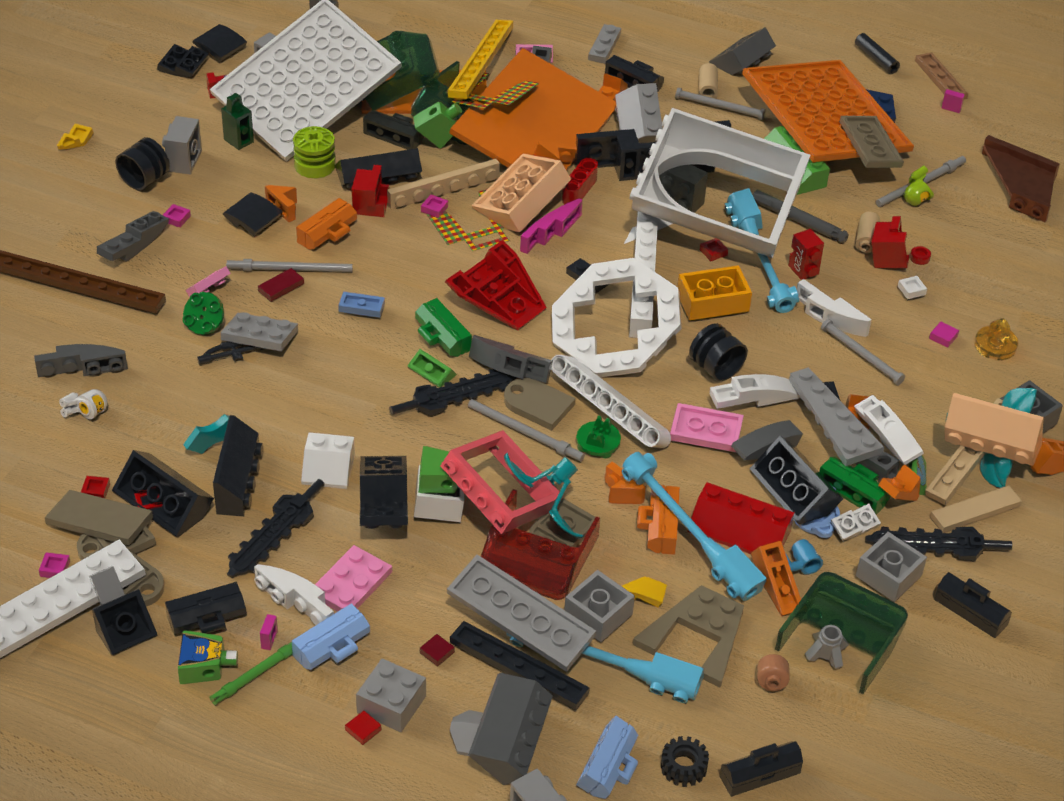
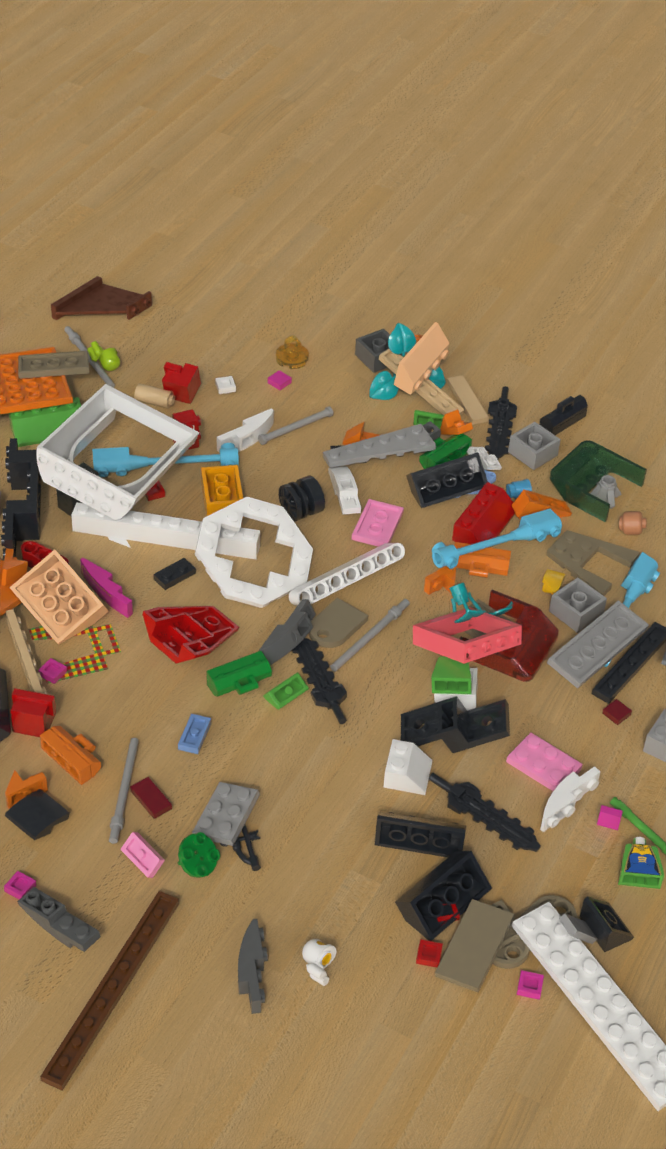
camera: 85 degrees left, 0 degrees up
black piece [165,582,246,635] -> none
teal tile [183,414,229,454] -> none
light blue piece [292,603,370,670] -> none
green plate [576,416,621,459] -> none
dark grey slope [731,420,803,460] -> none
dark grey piece [752,189,849,243] -> none
white slope [854,395,924,465] -> none

